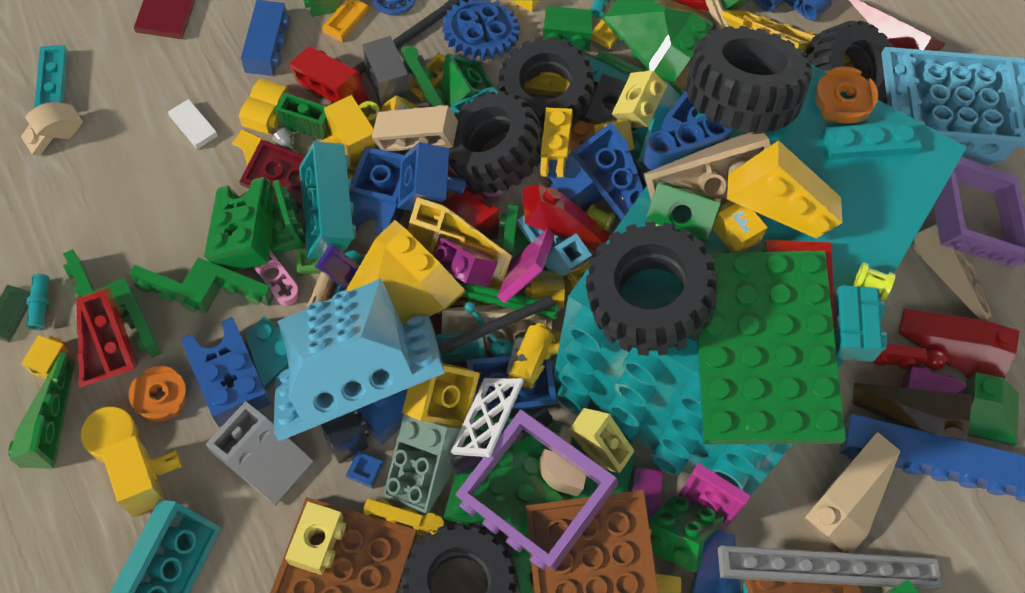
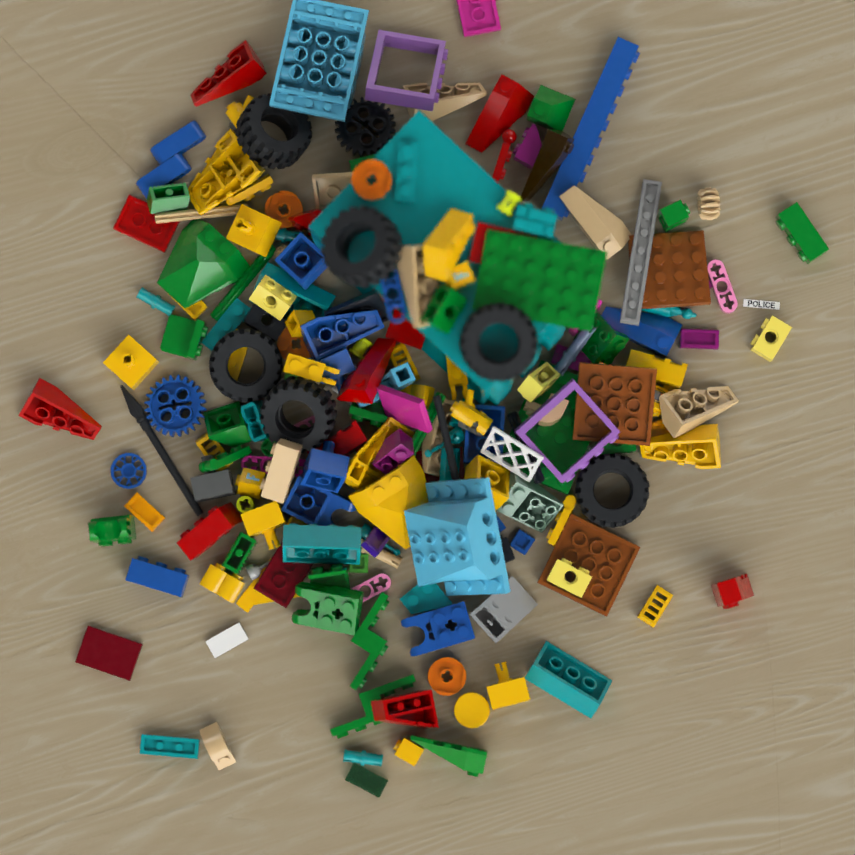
camera: 70 degrees left, 20 degrees up
none -> sand blue pin [554,326,597,375]

